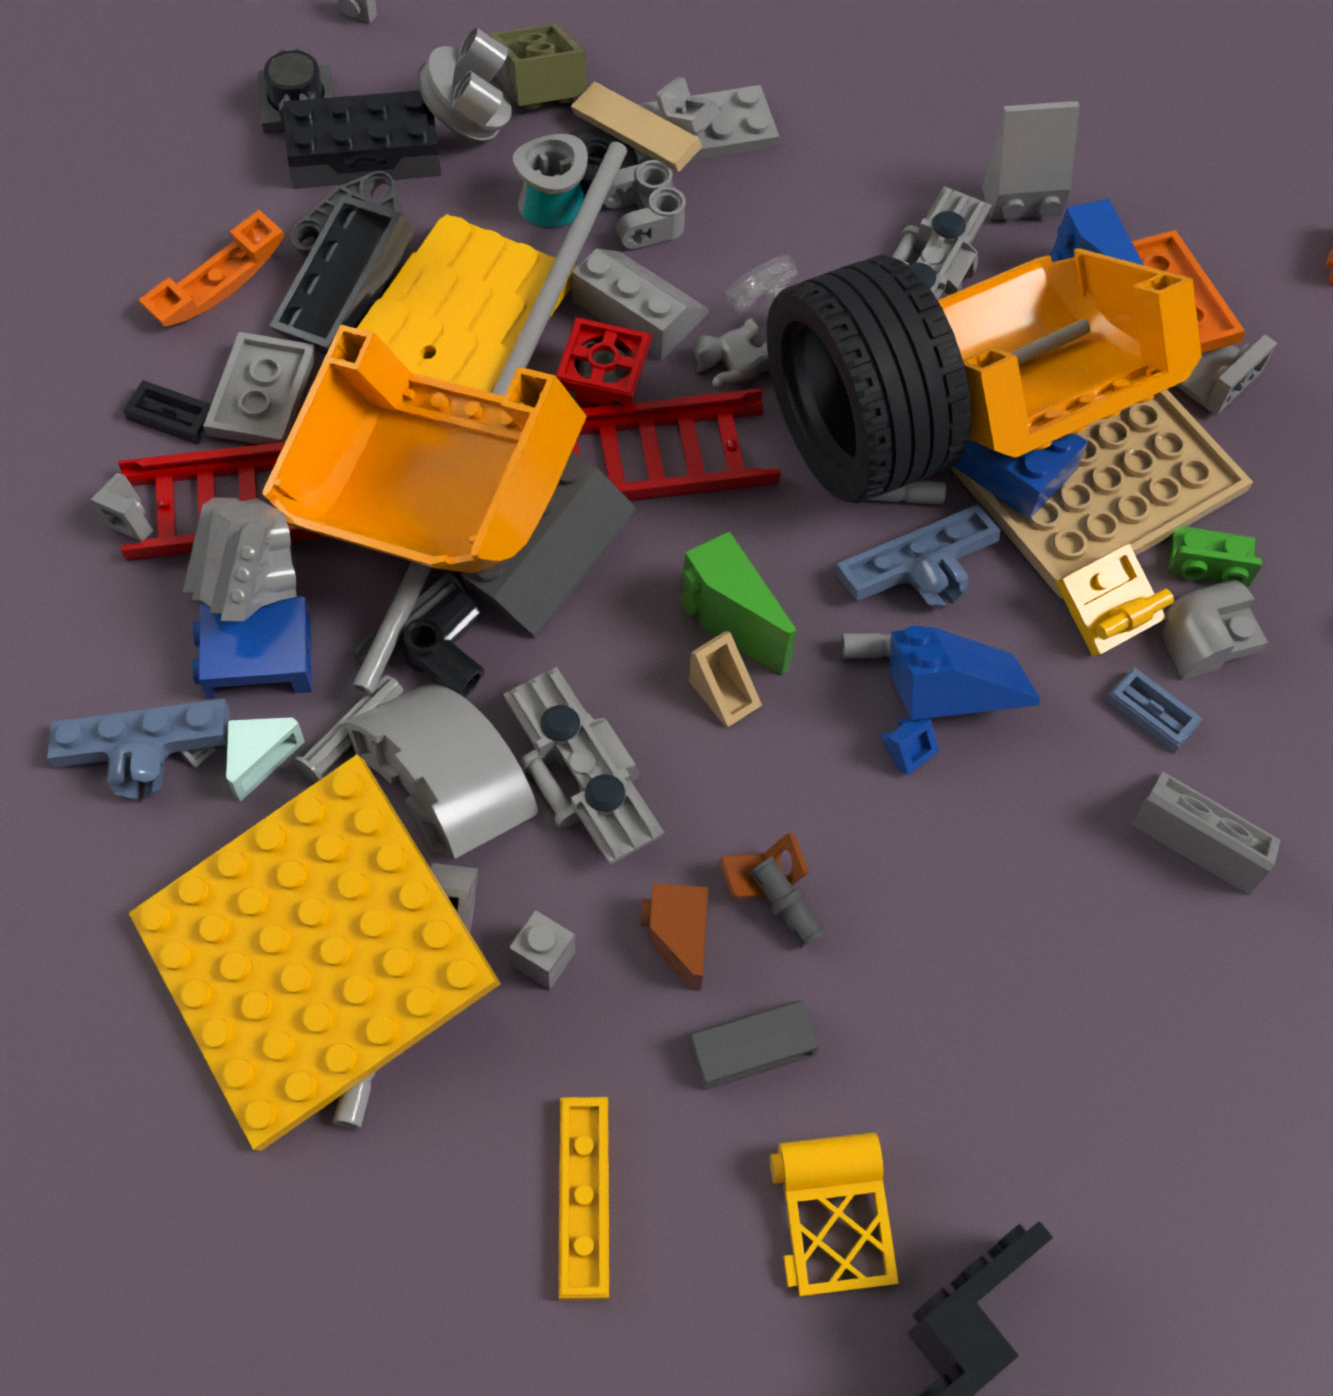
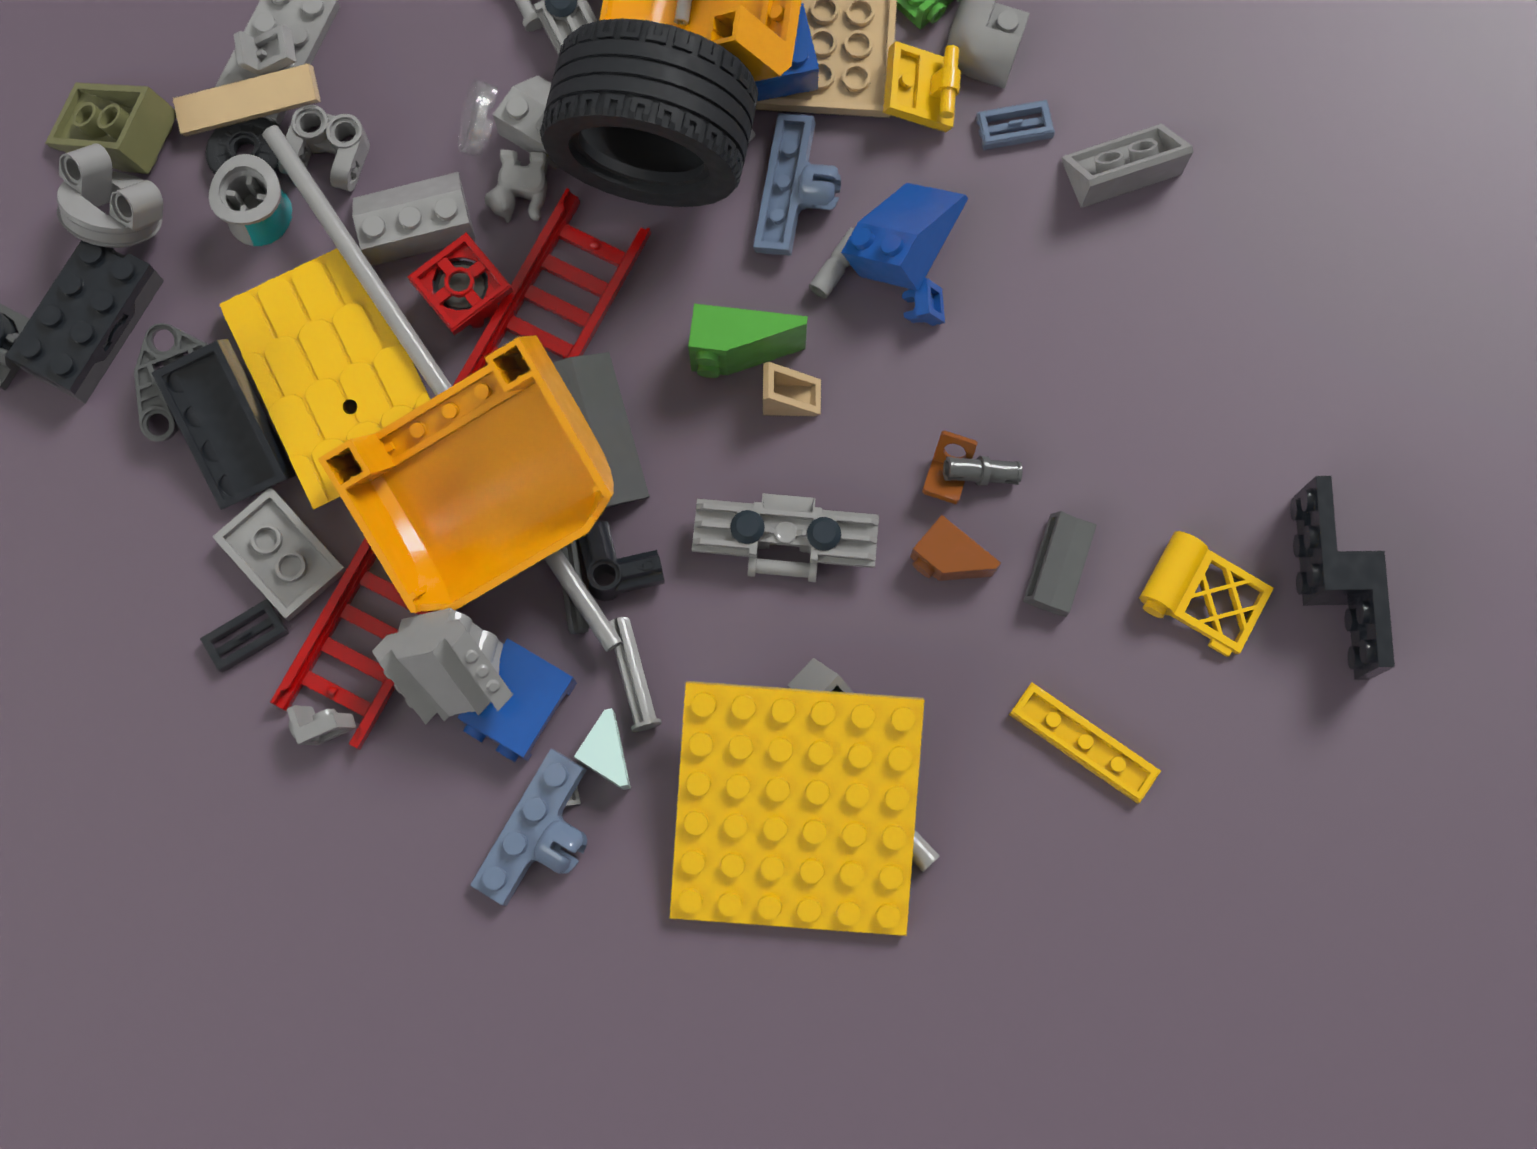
camera: 50 degrees left, 15 degrees up
orange slope [138,210,285,327] -> none
light grey panel [345,682,538,859] -> none
light grey brick [509,910,575,990] -> none

